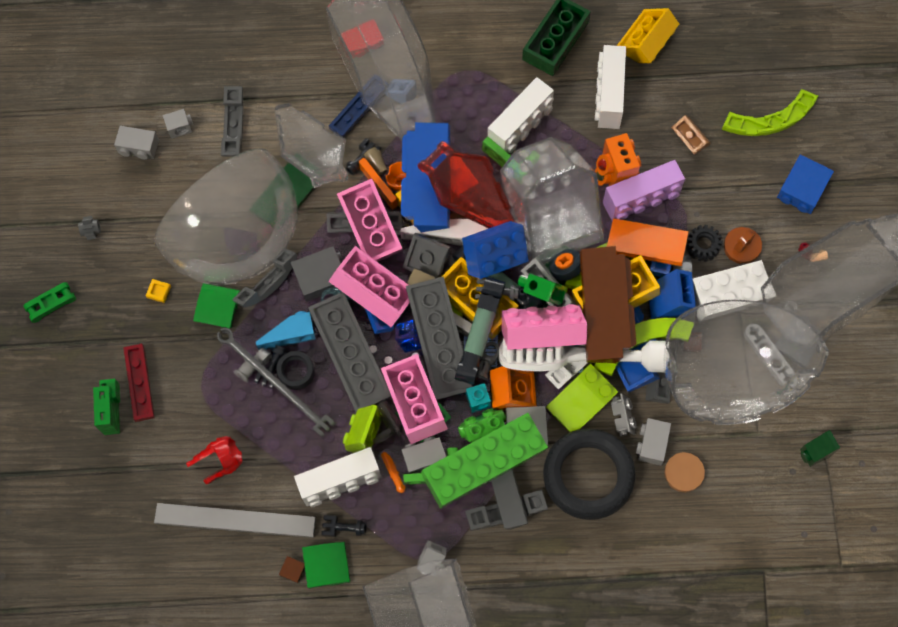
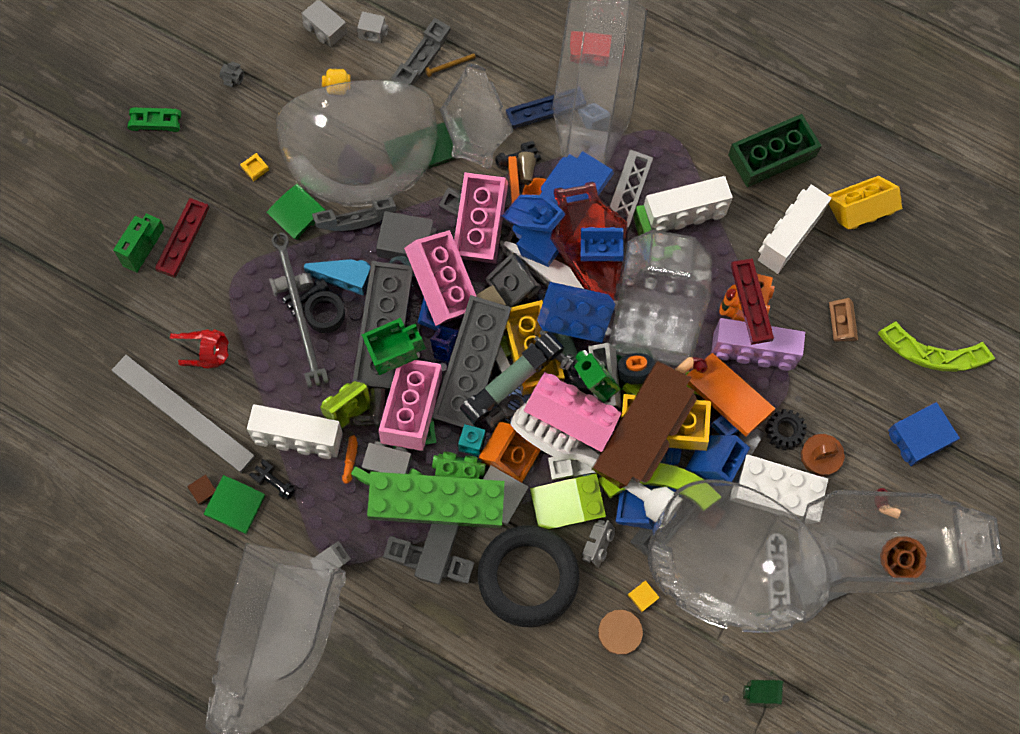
camera: 25 degrees right, 0 degrees up
light grey brick [636,418,671,466] -> none
none -> yellow head [322,69,351,95]
none -> green piece [361,318,426,375]
none -> pearl gold piece [425,54,476,77]
none -> blue piece [502,195,566,232]
none -> blue bracket [581,227,624,261]
none -> light grey fence [604,150,653,230]
none -> yellow tile [628,580,660,612]
none -> arm [675,357,708,374]
none -> dark red plate [730,258,774,345]
none -> dark orange cylinder [880,536,927,581]

